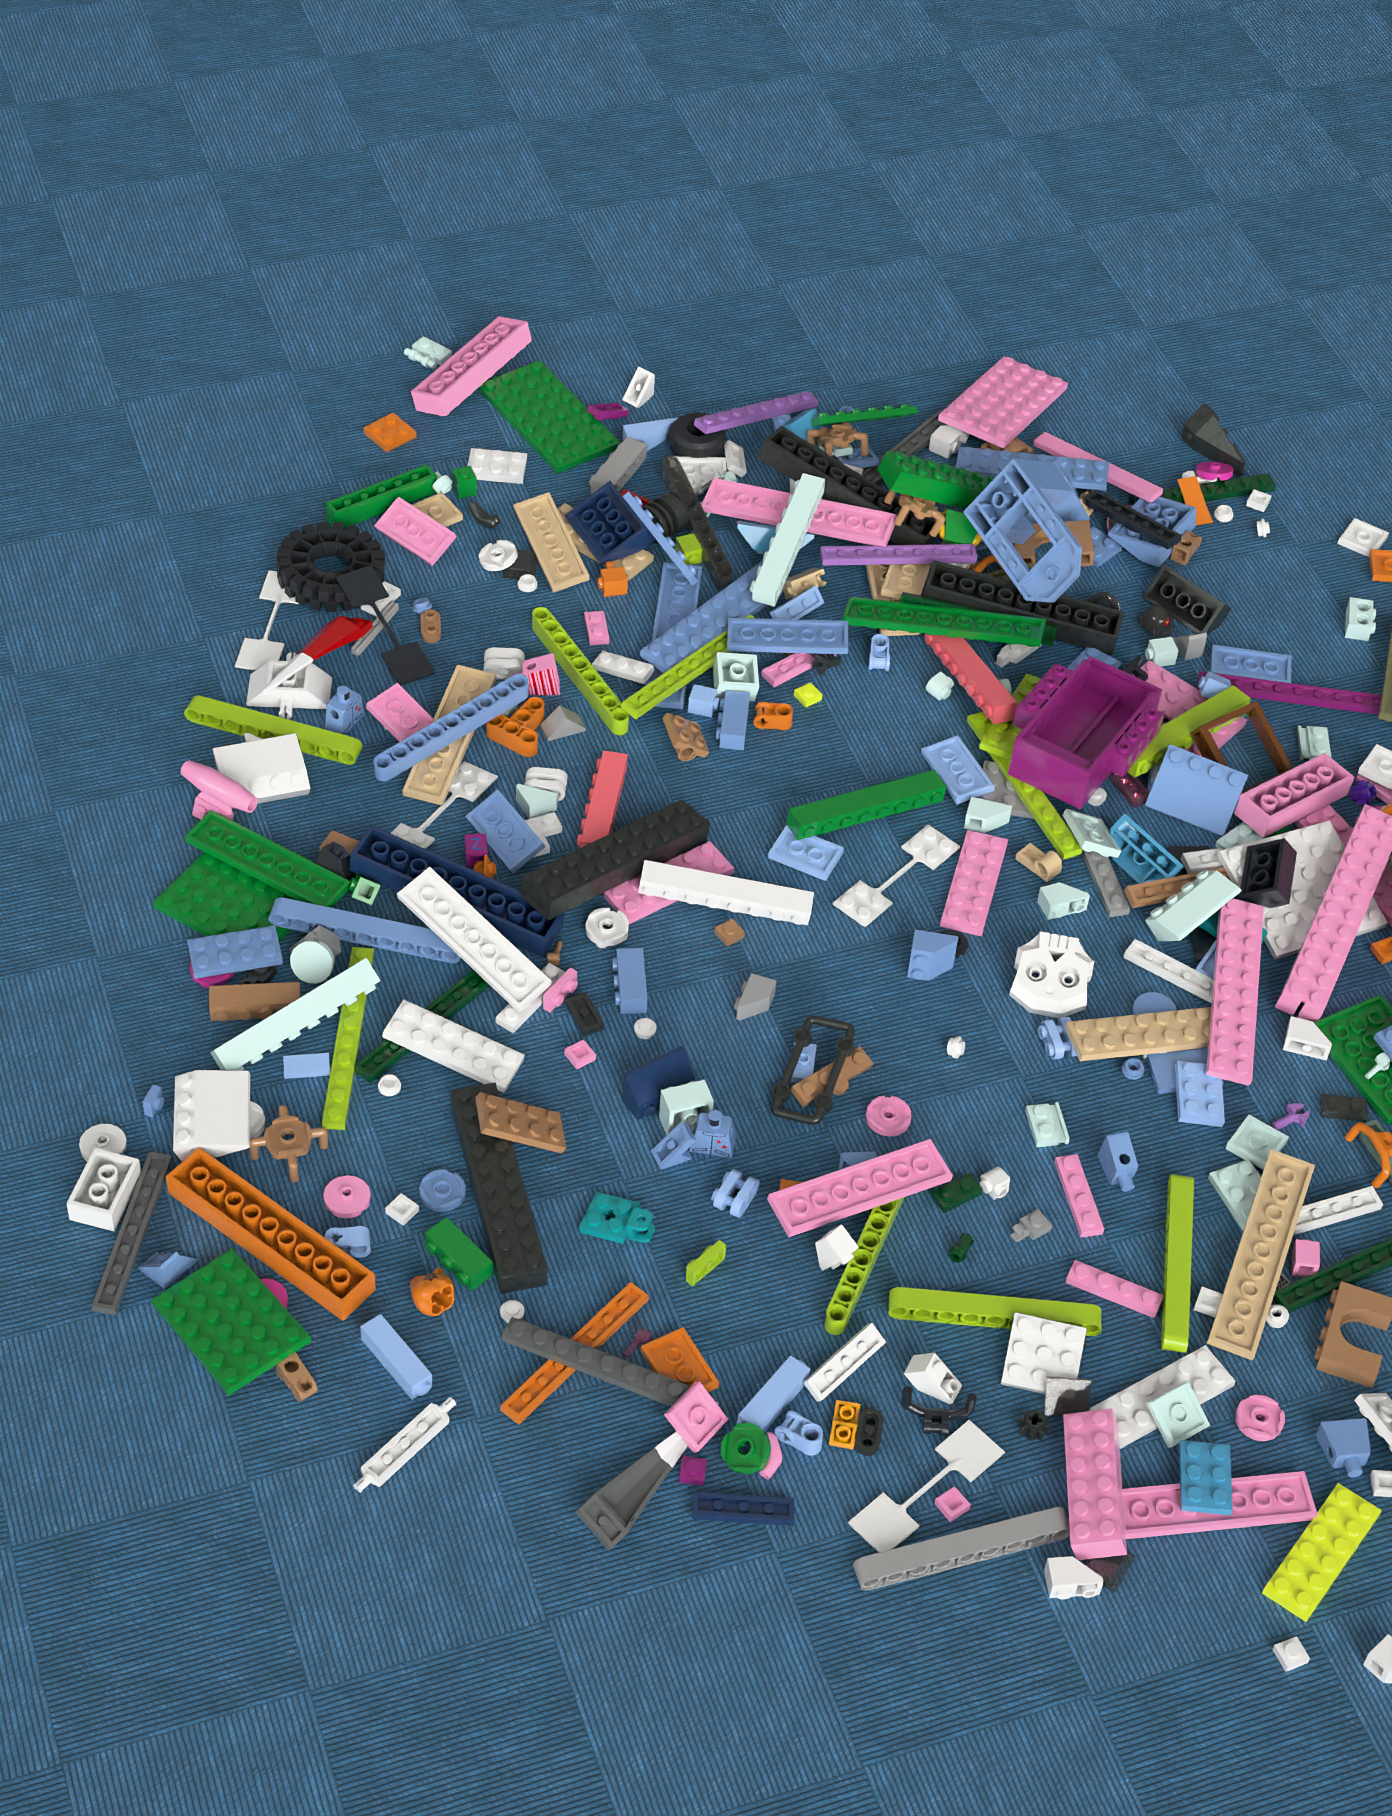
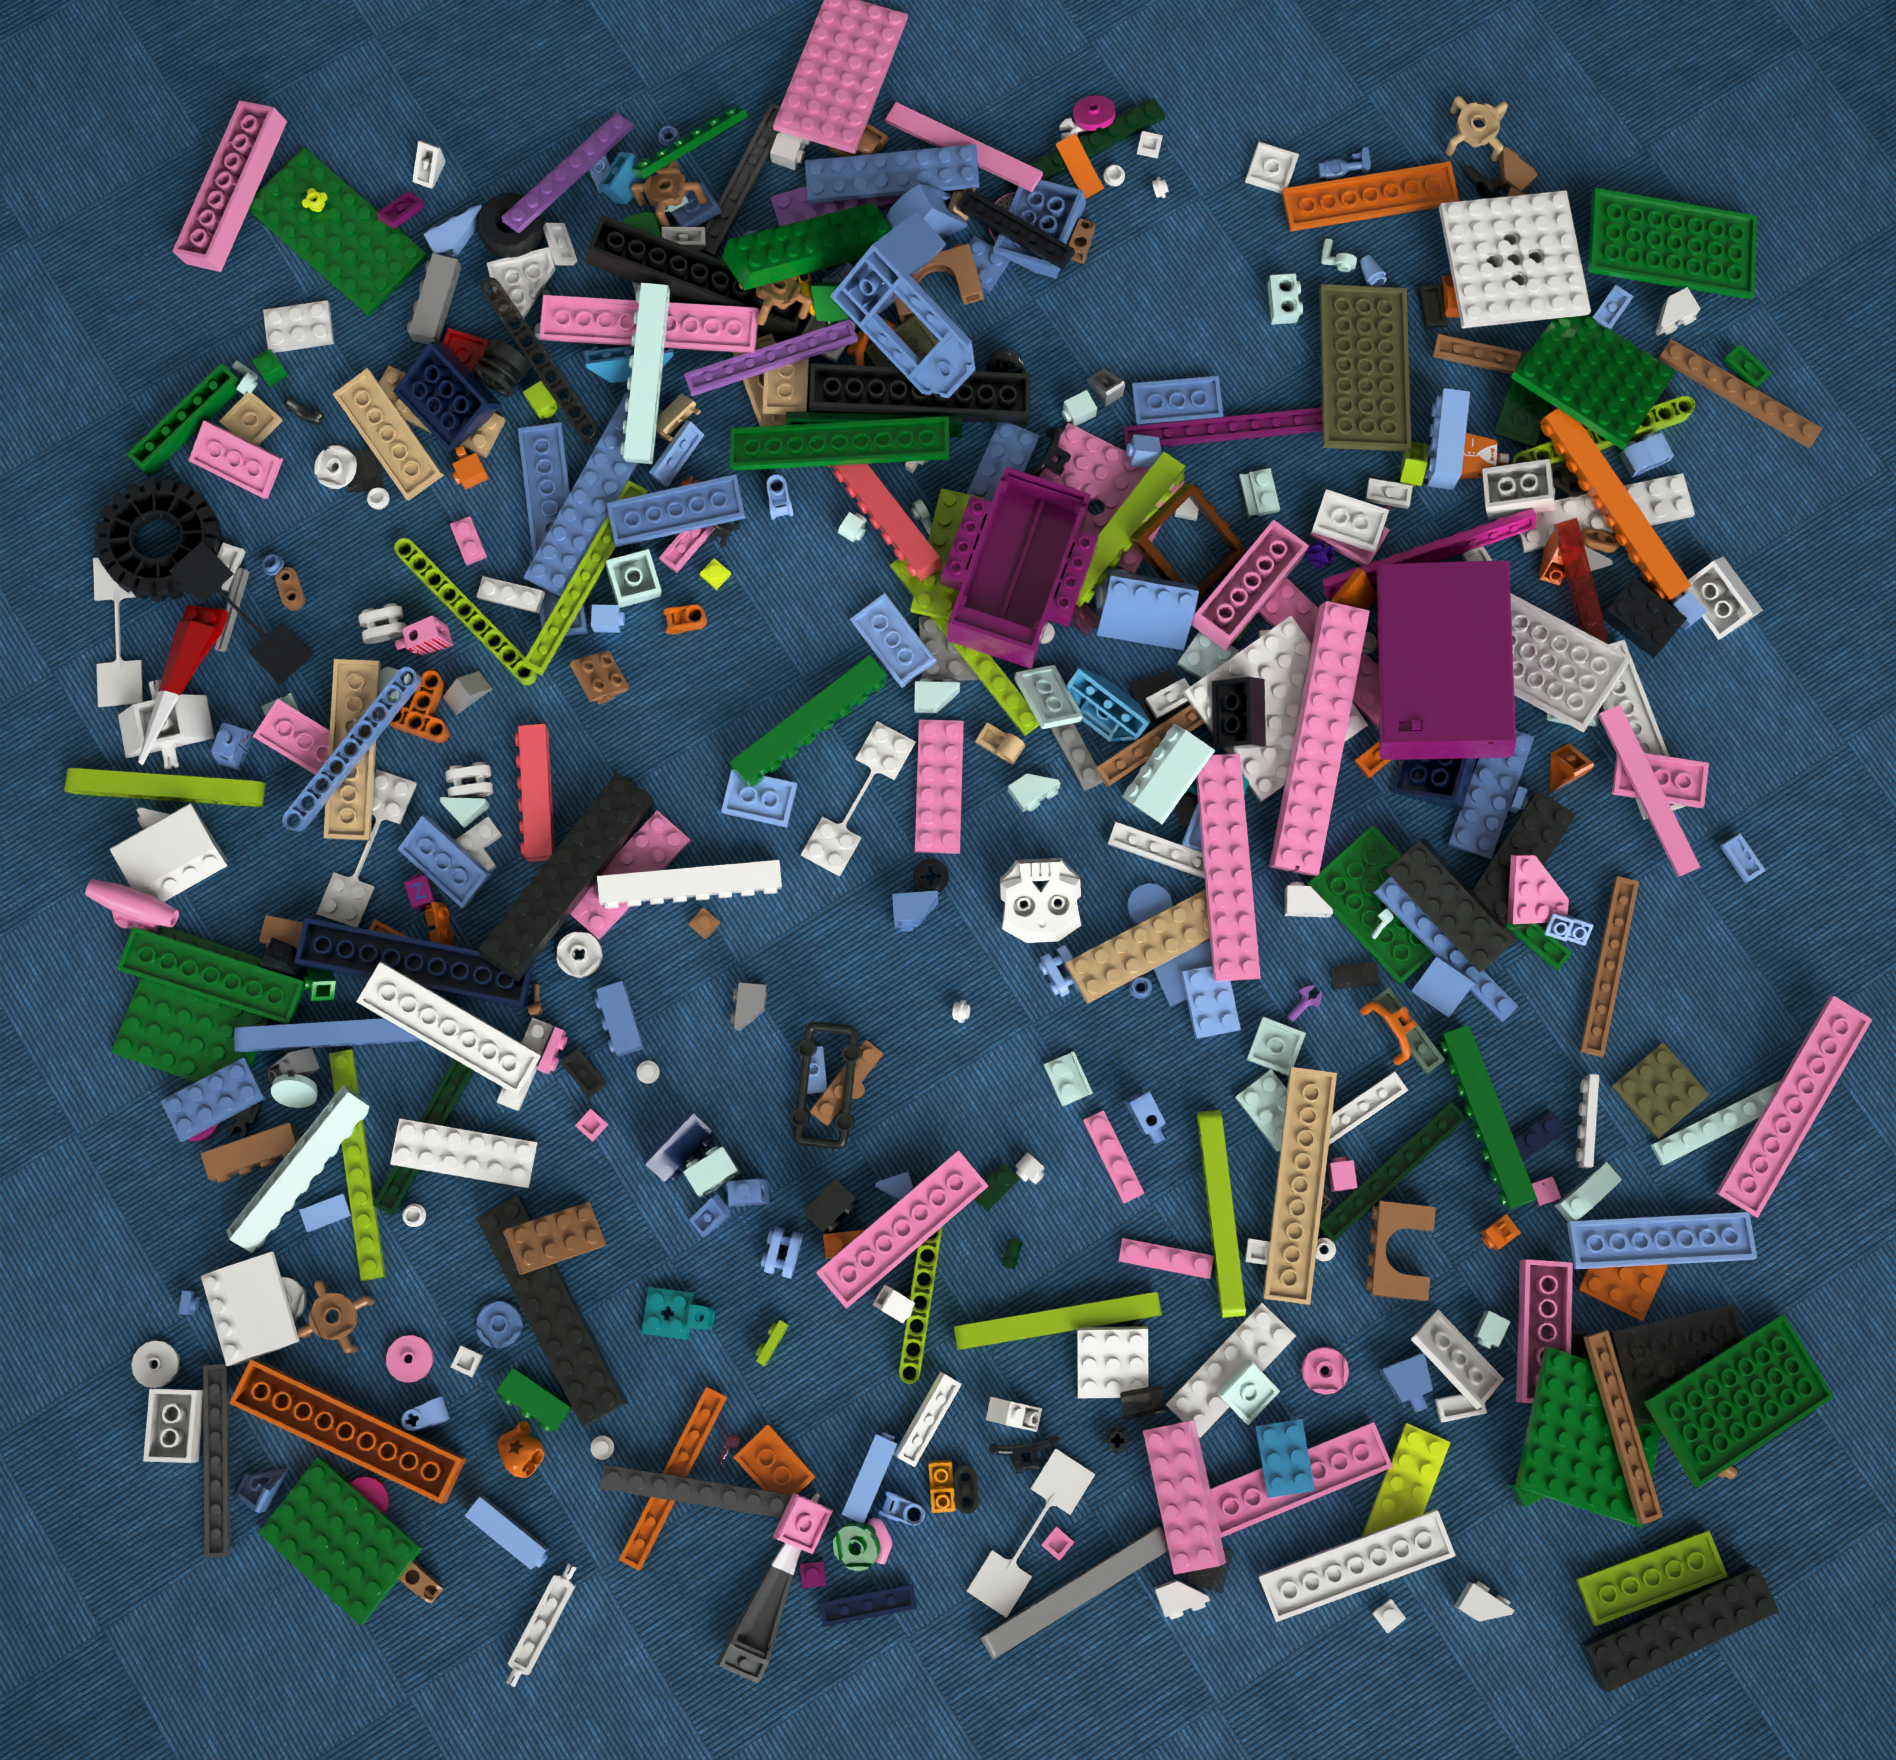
camera: 10 degrees left, 30 degrees up
orange plate [363,413,417,452] -> none
light aqua plate [404,336,452,369] -> none
medium blue plate [623,492,698,586] -> none
hinge [696,471,737,495] -> none
medium blue brick [716,690,750,750] -> none
bright pink plate [866,1096,911,1137] -> none
light grey plate [1010,1209,1053,1242] -> none
clear smoke hat [1138,605,1175,637] -> none
pearl dark grey slope [1142,564,1232,635] -> none
pearl dark grey wedge [1181,403,1246,477] -> none
none -> neon yellow plate [302,188,327,212]
none -> pearl dark grey brick [803,1178,857,1234]
none -> white tile [1175,498,1199,521]
none -> white plate [1258,1509,1456,1622]

